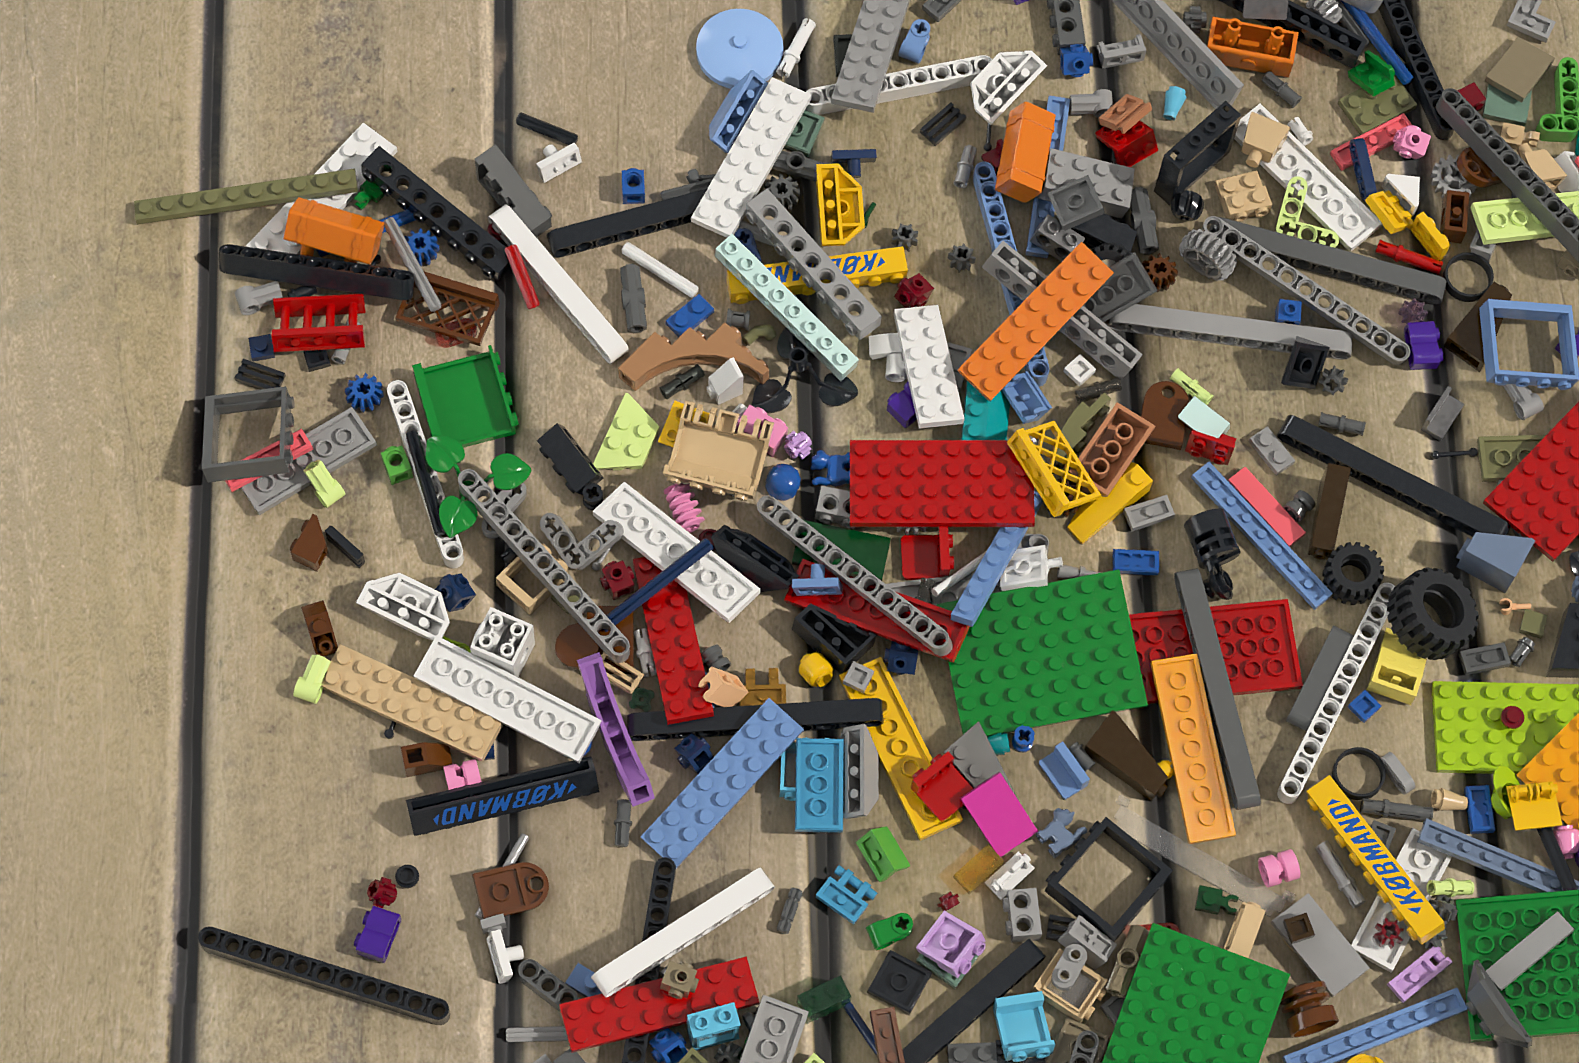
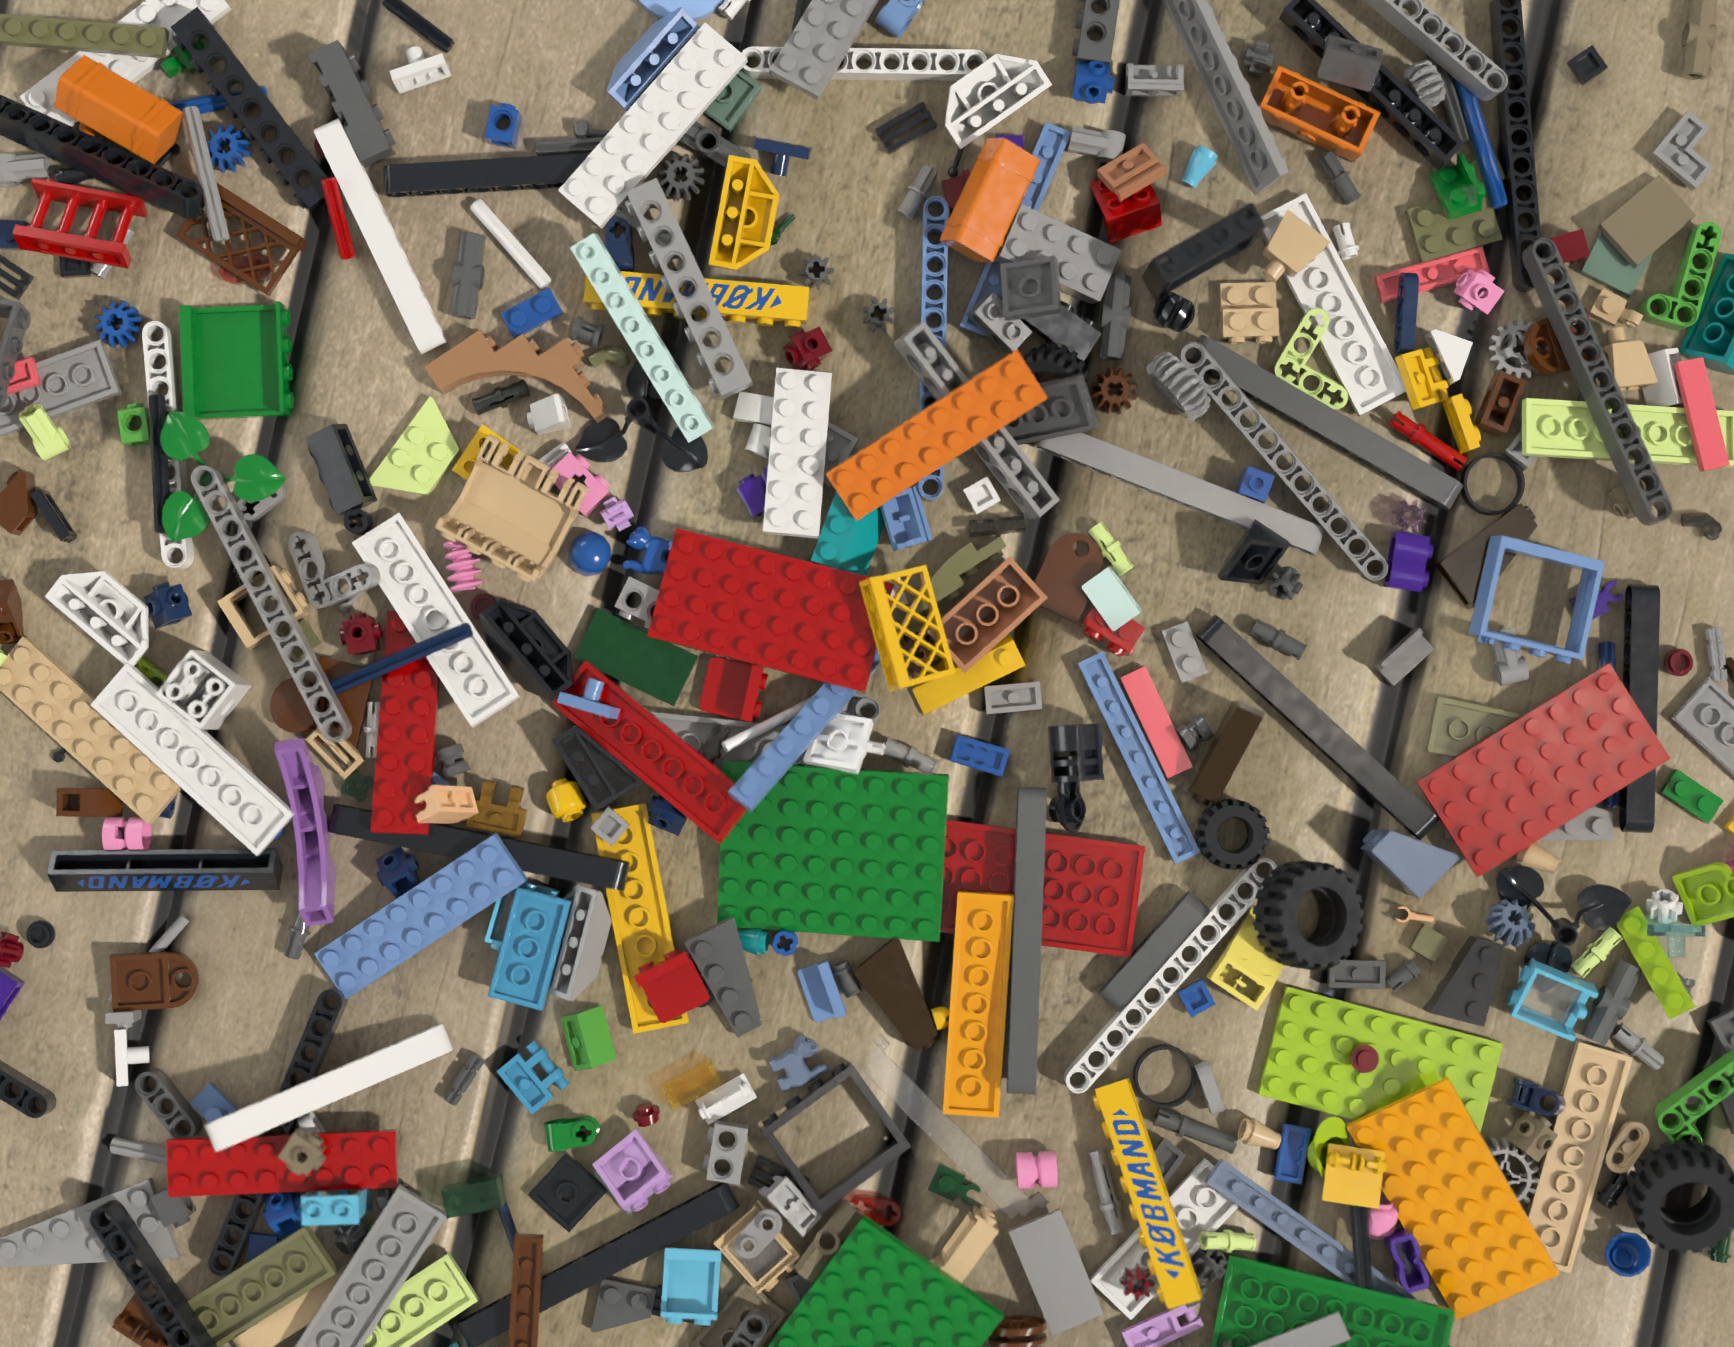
camera: 20 degrees right, 20 degrees up
light grey beam [757,495,953,656] -> none
dark pink tile [960,772,1038,858] -> none
dark brown plate [1283,913,1315,944] -> none
black hinge [1431,448,1478,459] -> none

